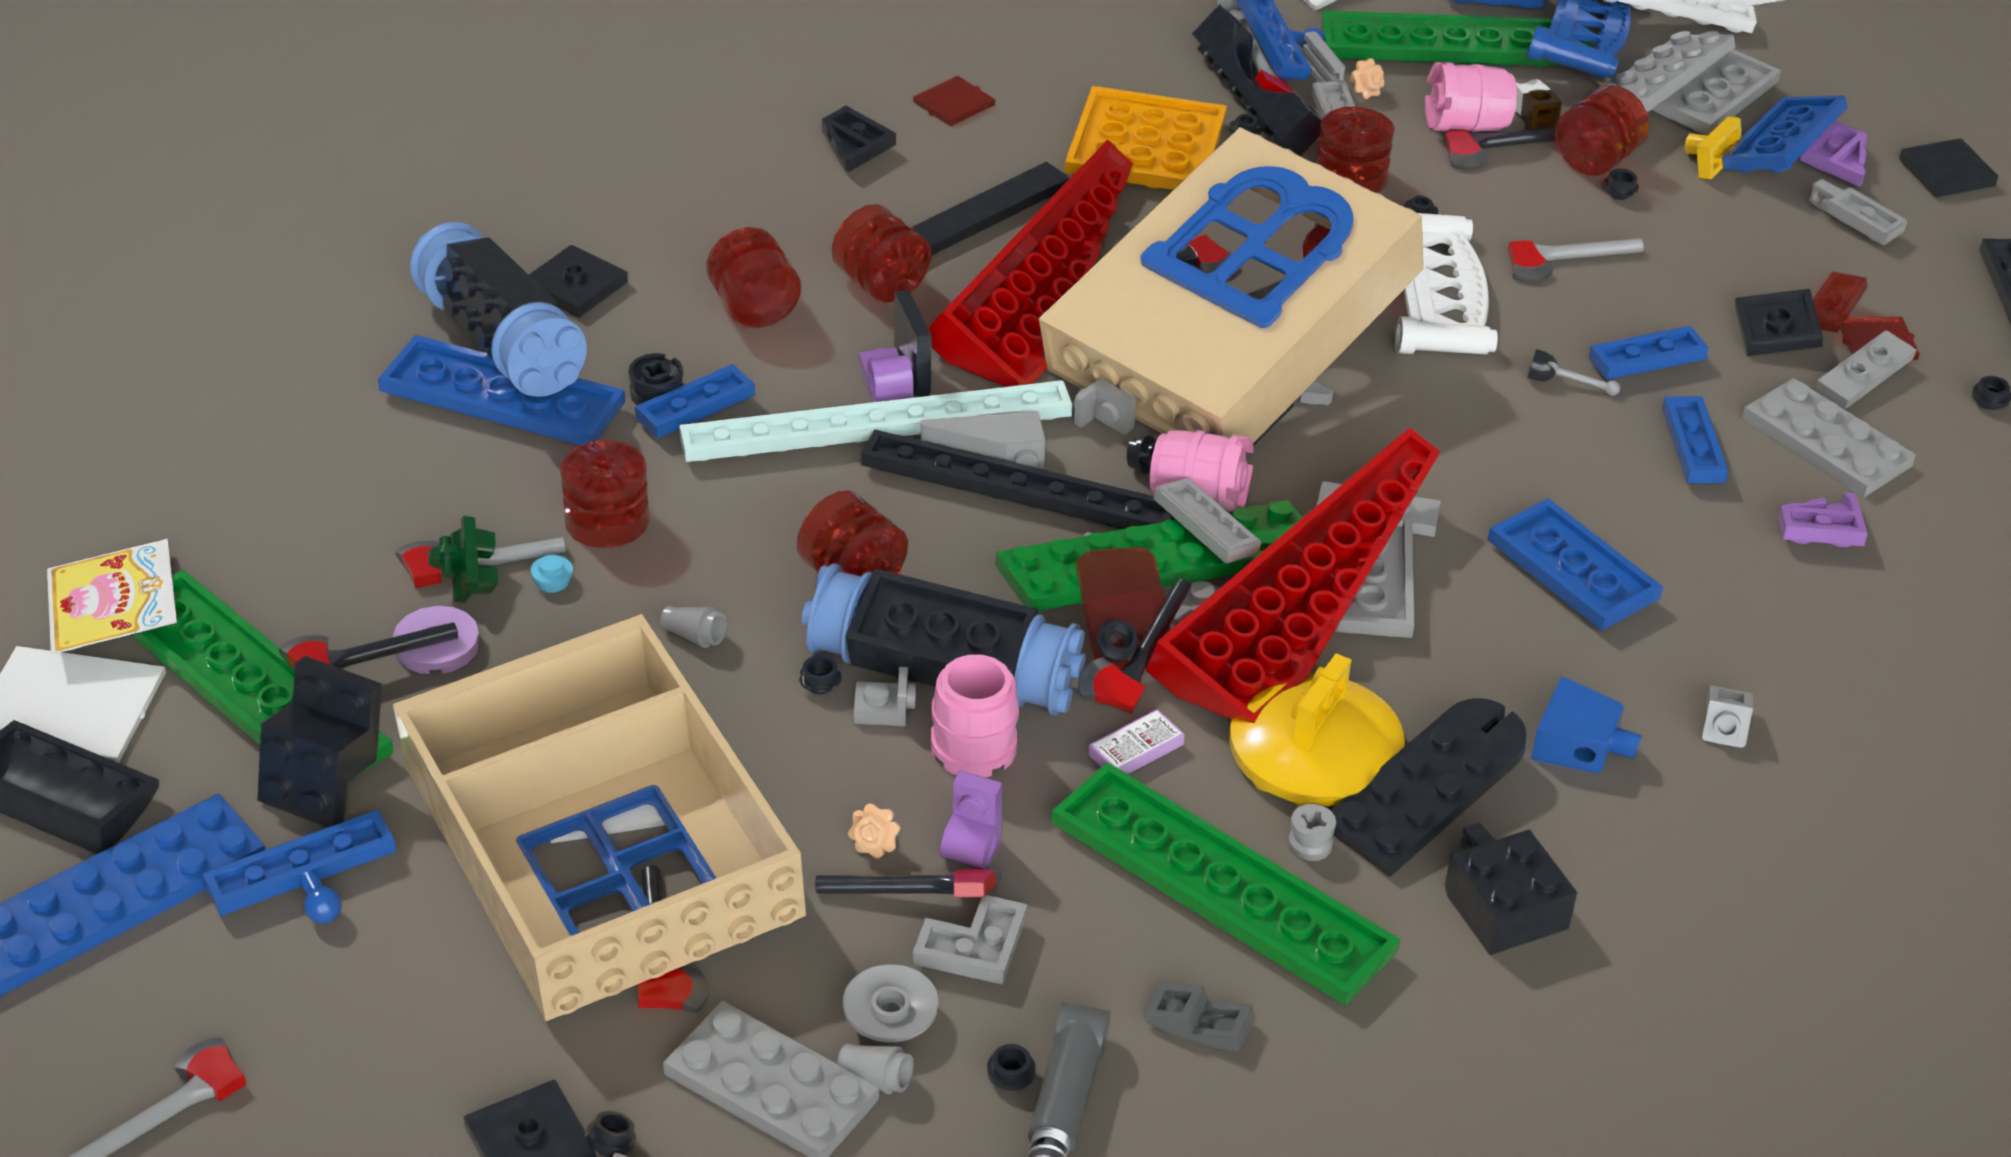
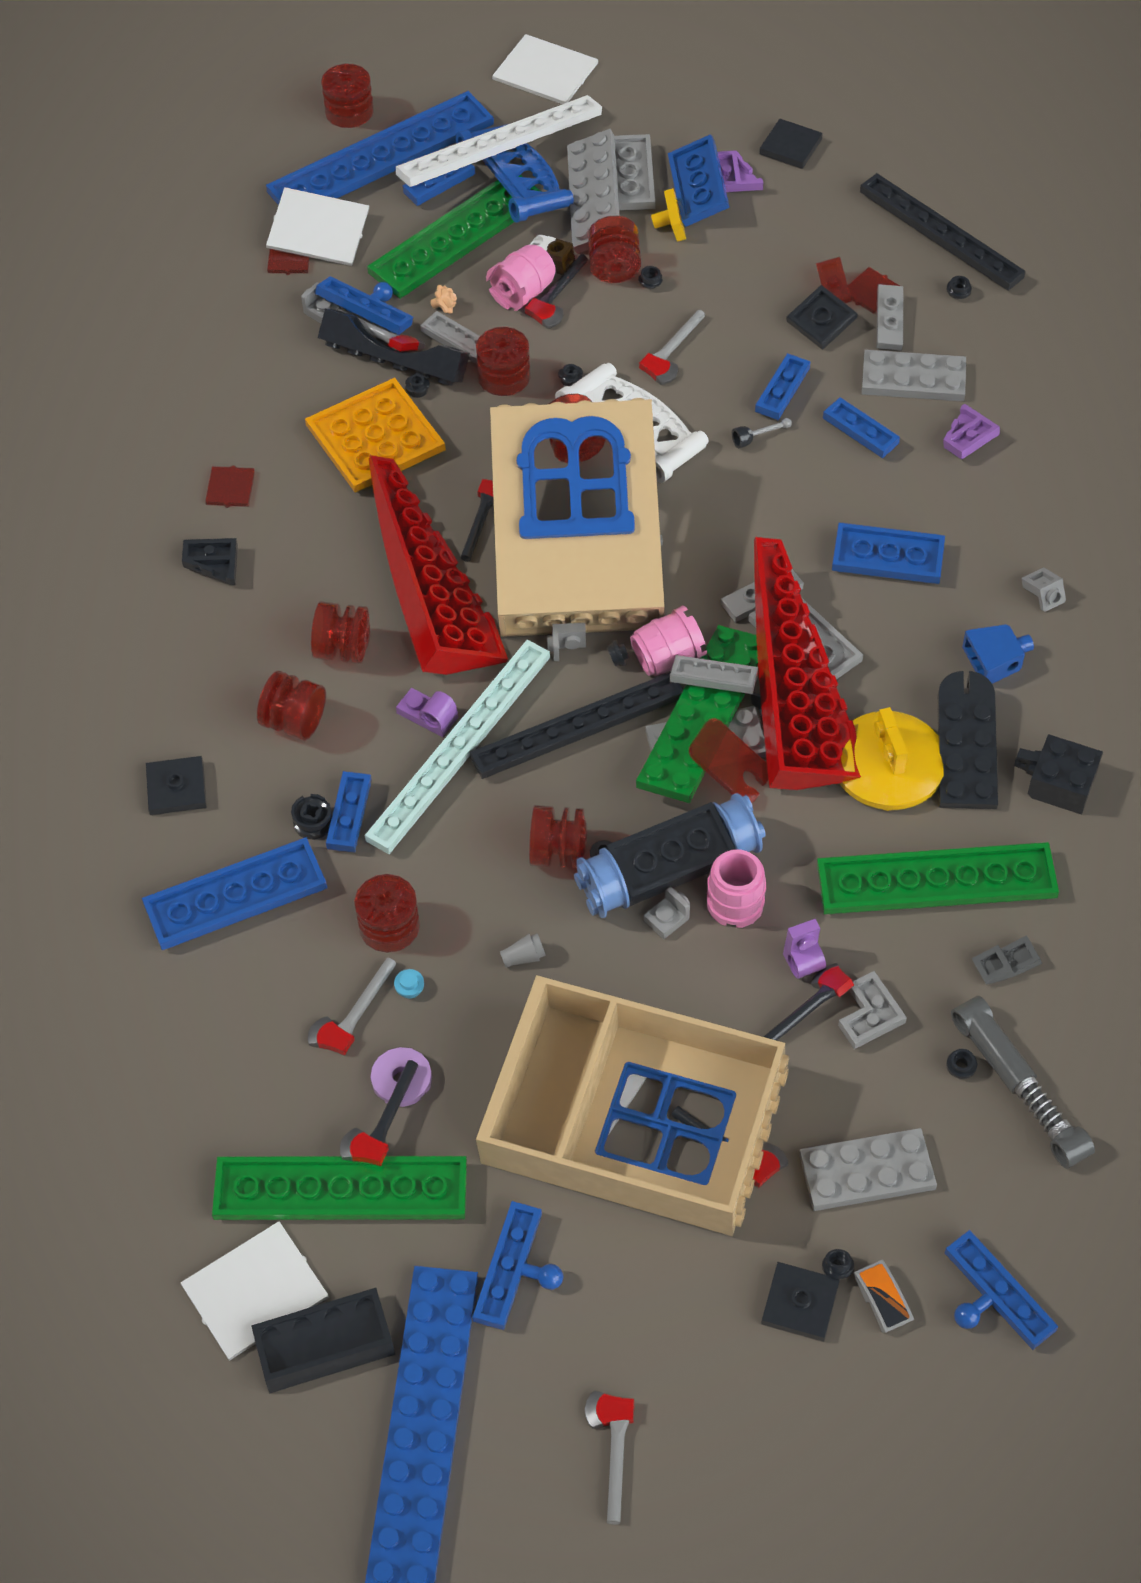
camera: 40 degrees left, 15 degrees up
sticker [47,539,177,654] -> none
black bracket [257,656,382,827] -> none
brick [410,222,587,397] -> none
dark green hips [428,516,498,603] -> none
black plate [799,655,841,694] -> none
light grey cone [837,1043,914,1095] -> none
light grey dish [843,964,939,1042] -> none
light nougat plant [848,803,901,859] -> none
black tile [884,161,1070,267] -> none
black tile [894,290,932,397] -> none
light grey slope [920,411,1046,470] -> none
piece [1078,578,1191,714] -> none
tile [1089,709,1185,774] -> none
black plate [1095,619,1137,662] -> none
light grey wheel [1288,804,1336,861] -> none
light grey tile [1303,31,1345,82] -> none
light grey hinge [1809,179,1907,245] -> none

